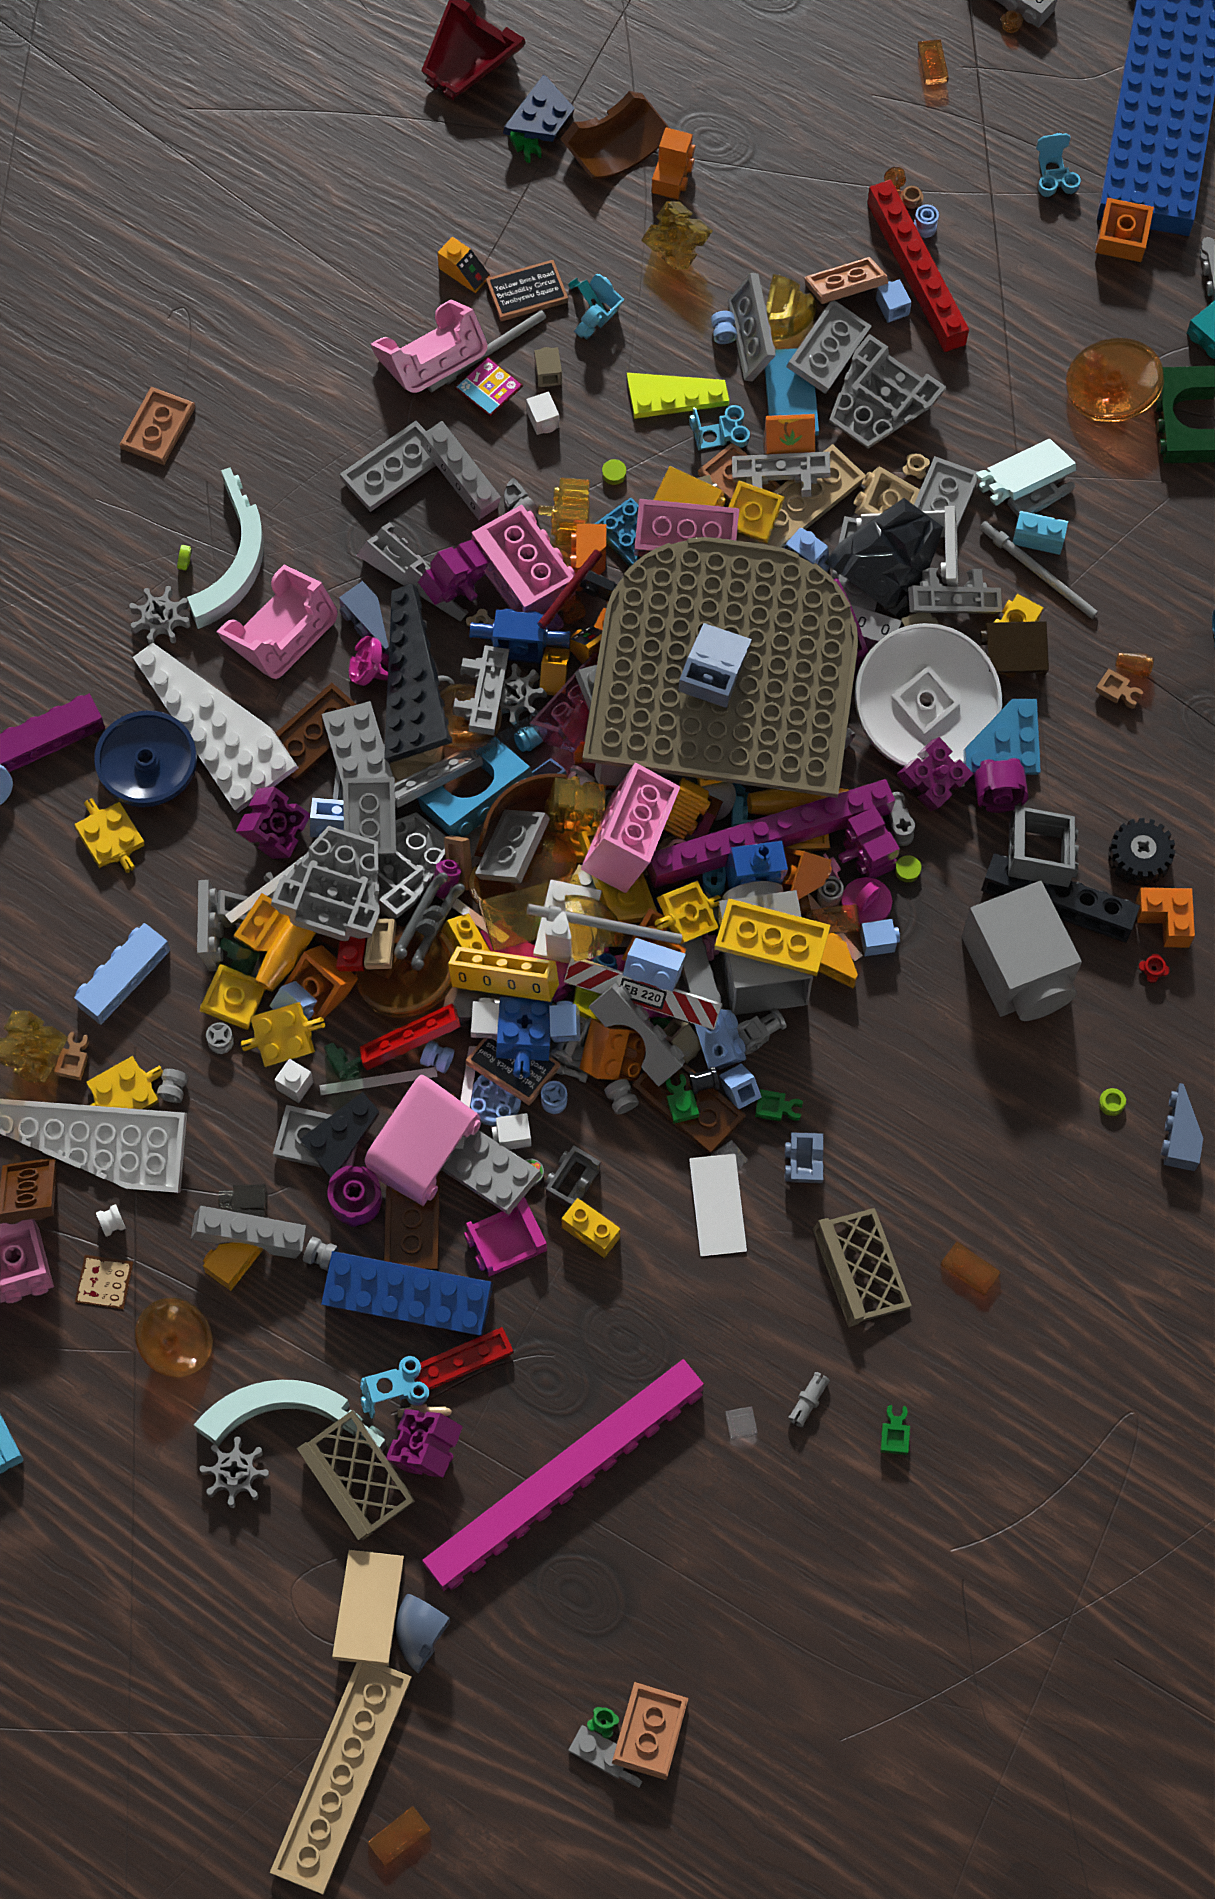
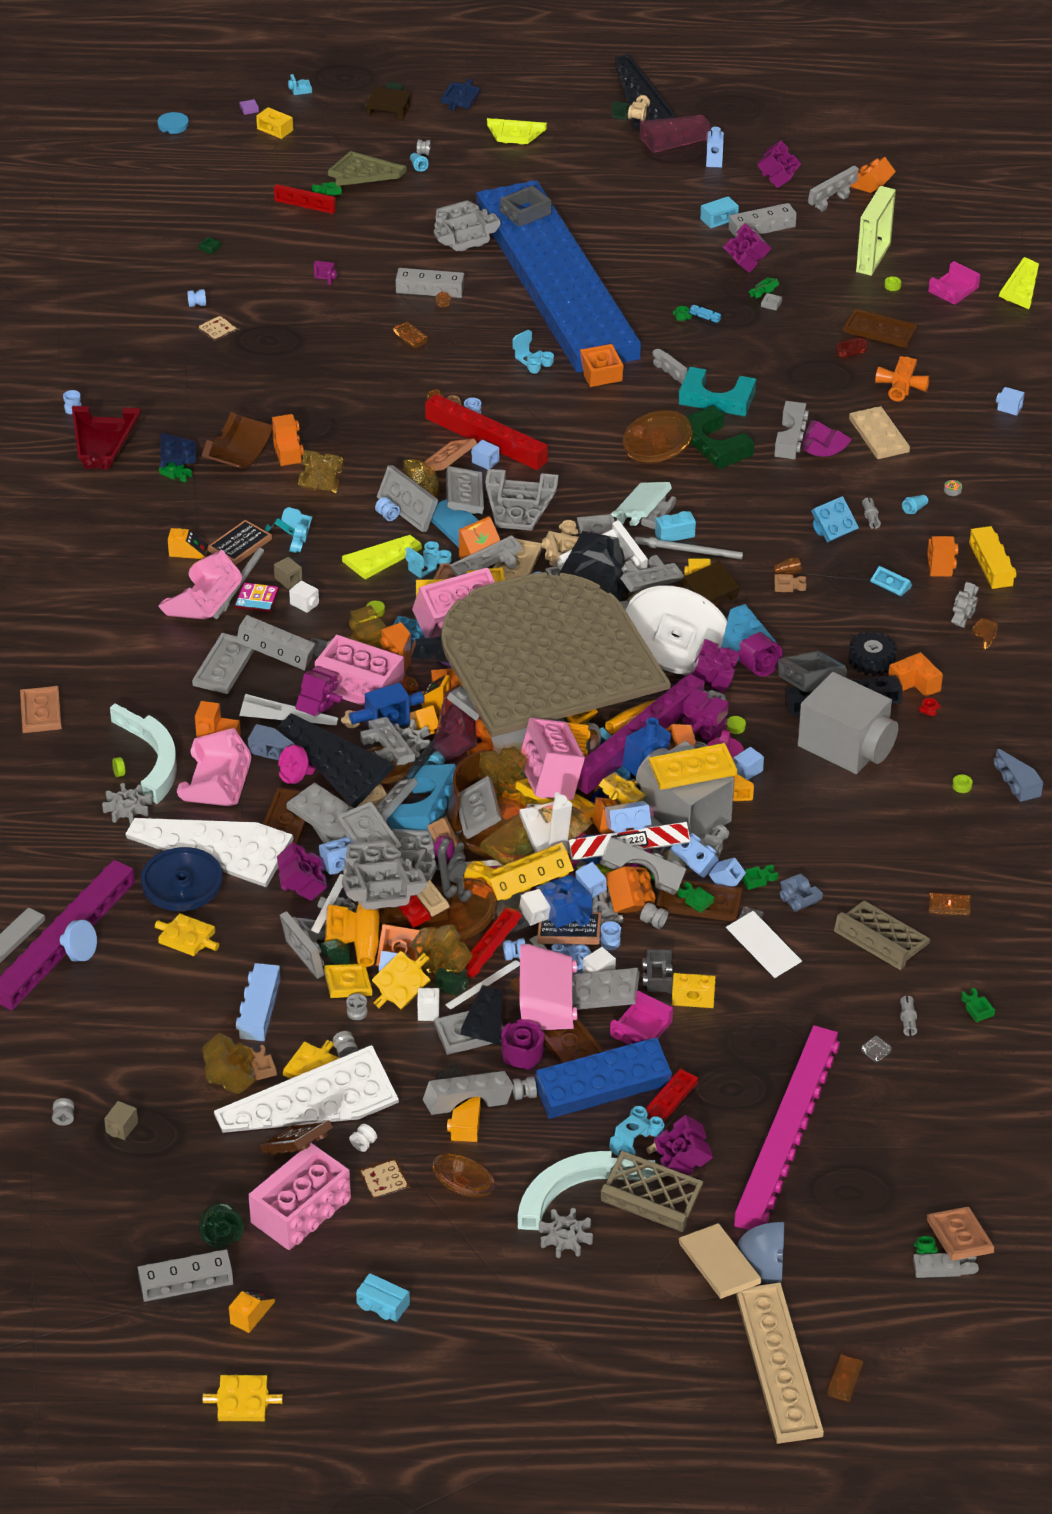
camera: 30 degrees left, 25 degrees down
light grey bar [527,904,682,944] -> none
dark red bar [537,549,602,629] -> none
sand blue slope [678,623,752,708] -> none
black bush [688,1067,720,1095] -> none
none -> orange brick [195,701,241,738]
none -> clear yellow brick [411,925,473,976]

